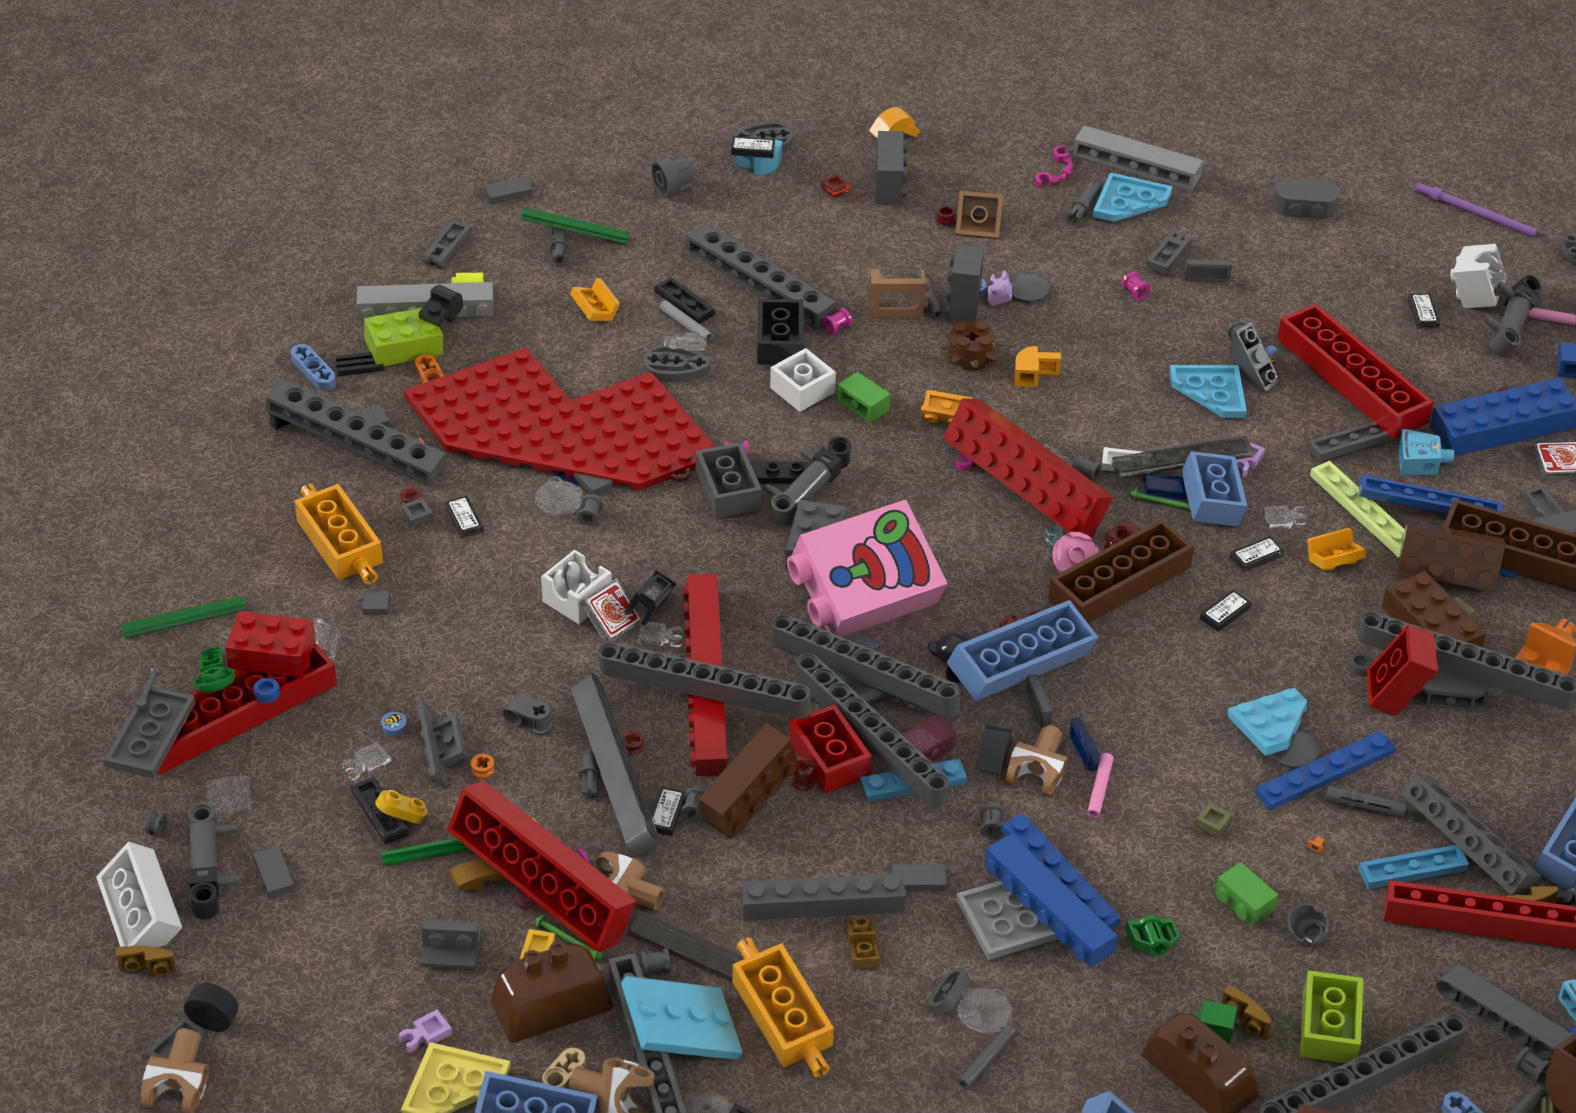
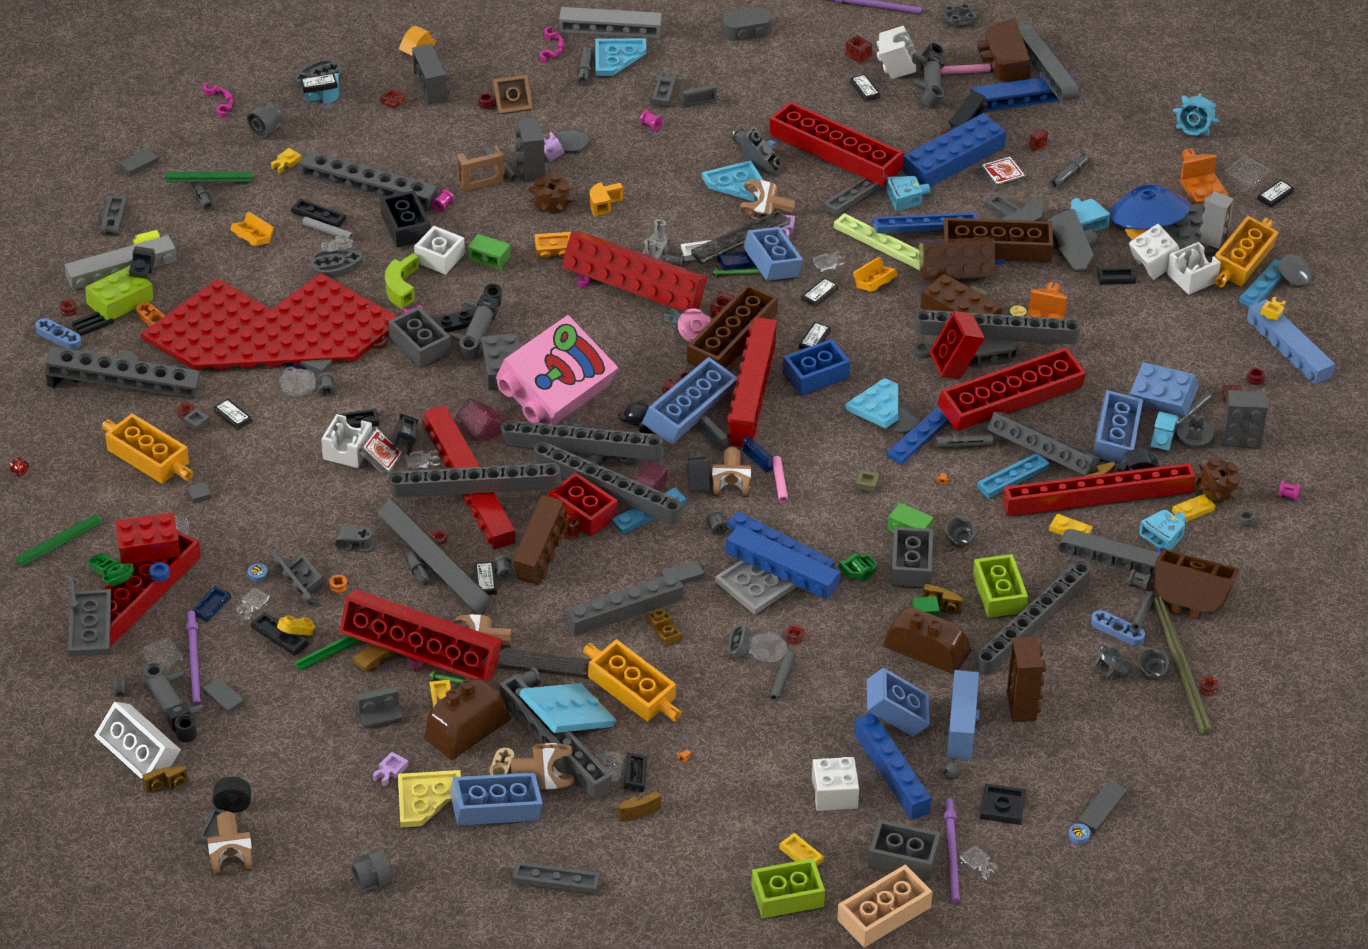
camera: 20 degrees left, 0 degrees up
none -> clear red bush [9,457,29,477]
none -> clear red bush [59,299,77,316]
none -> medium lavender bar [186,611,201,706]
none -> clear blue tile [191,586,231,622]
none -> dark pink piece [203,82,234,118]
none -> yellow plate [271,148,302,173]
none -> black tile [339,409,379,428]
none -> lime arch [385,253,419,309]
none -> clear pink slope [456,398,506,441]
none -> light grey piece [642,219,670,261]
none -> red brick [727,317,777,448]
none -> medium nougat connector [740,179,795,221]
none -> blue brick [783,339,850,395]
none -> clear red bush [786,625,804,644]
none -> clear red brick [845,35,872,64]
none -> dark grey brick [891,527,933,588]
none -> red brick [937,347,1086,432]
none -> black window [948,89,989,130]
none -> light yellow tile [1009,305,1027,316]
none -> yellow plate [1049,514,1093,535]

